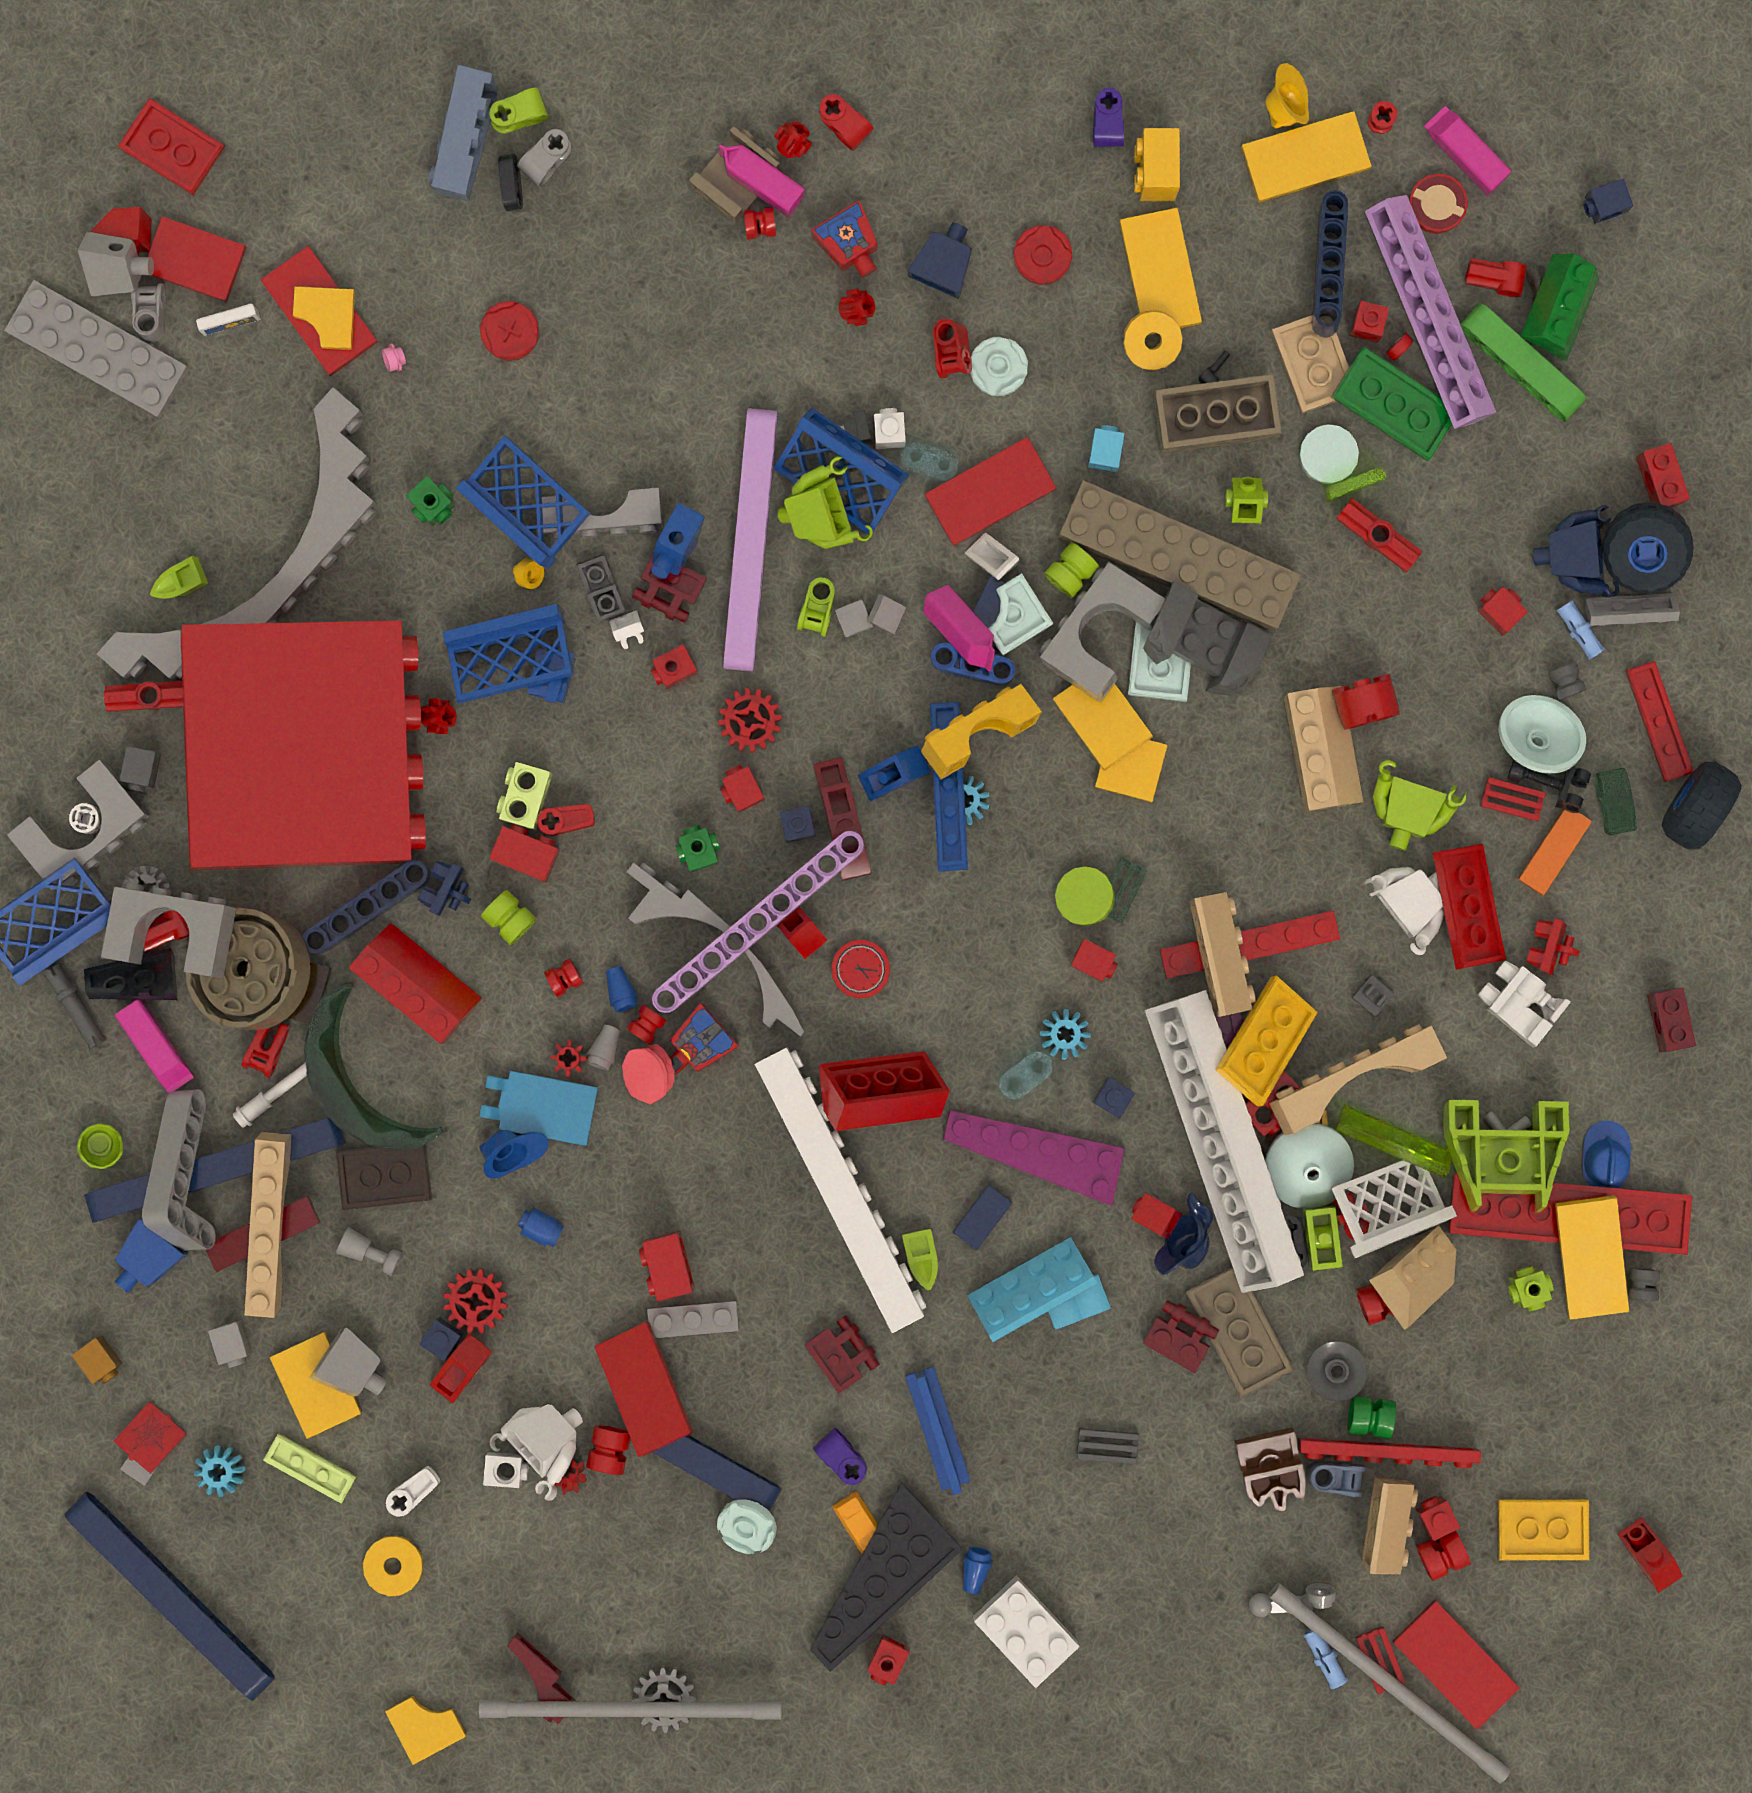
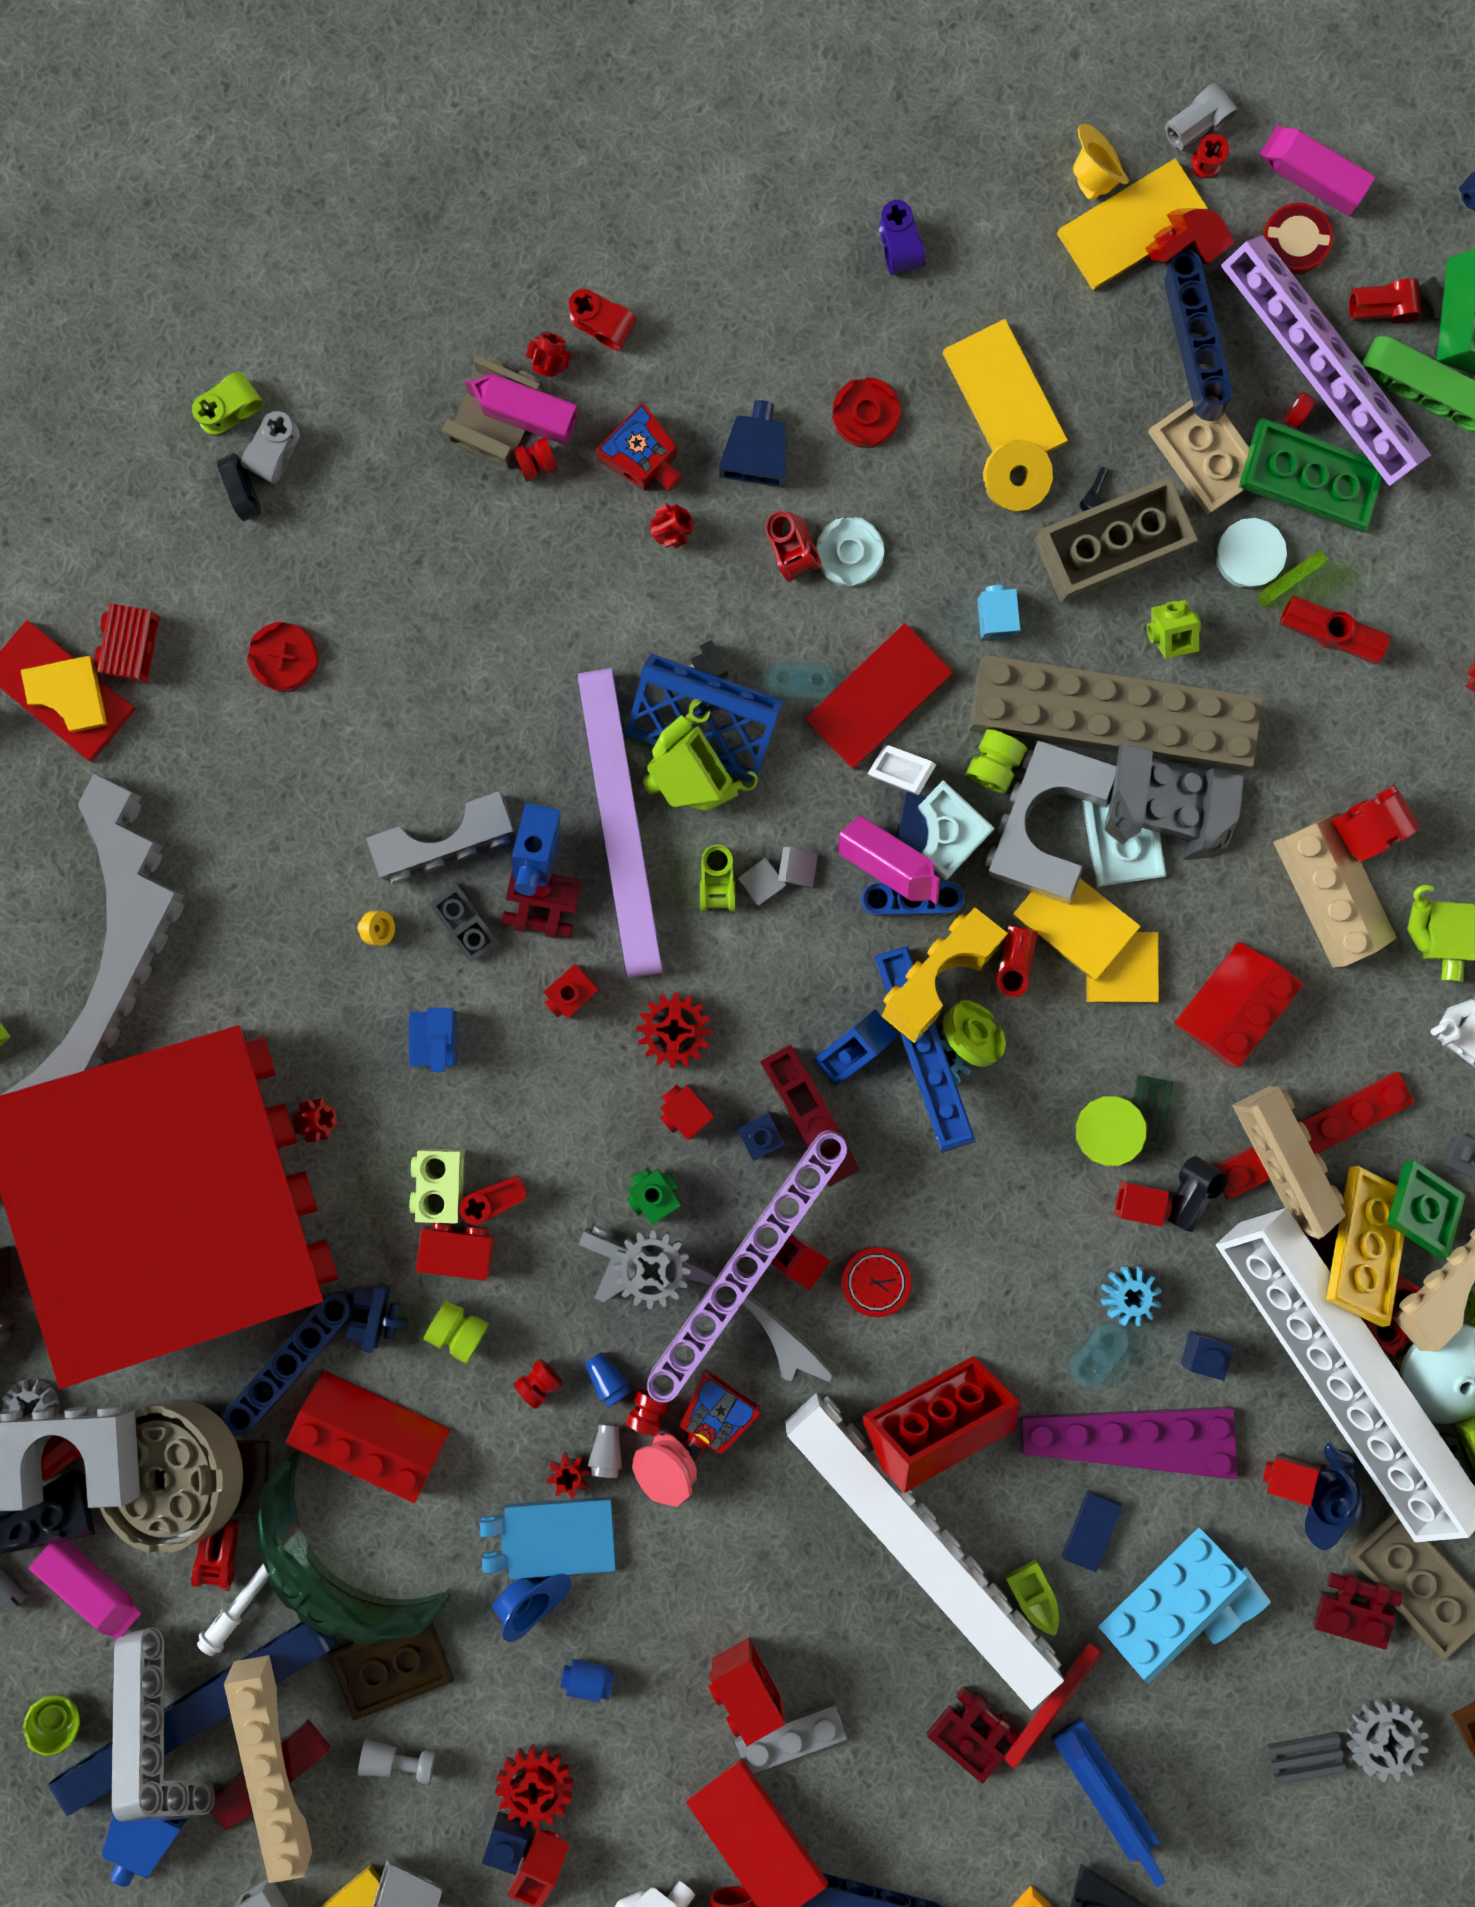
camera: 15 degrees left, 0 degrees up
bright pink plate [382,343,406,372] -> none
green brick [405,476,455,526] -> none
sand blue wedge [429,65,499,202] -> none
blue fence [442,604,574,704] -> none
blue fence [456,435,591,568] -> none
white tile [609,610,644,649] -> none
dark purple piece [813,1428,867,1485] -> none
white brick [874,408,906,449] -> none
yellow brick [1134,128,1180,201] -> none
red brick [1349,301,1389,343] -> none
none -> red brick [94,603,160,684]
none -> light grey gear [612,1229,691,1309]
none -> lime tile [942,1000,1006,1067]
none -> red piece [995,925,1038,997]
none -> red tile [1004,1643,1106,1769]
none -> red brick [1145,208,1235,264]
none -> light grey piece [1164,82,1239,151]
none -> black piece [1168,1156,1228,1232]
none -> red slope [1173,942,1304,1068]
none -> light grey gear [1347,1698,1429,1782]
none -> green plate [1387,1160,1466,1259]

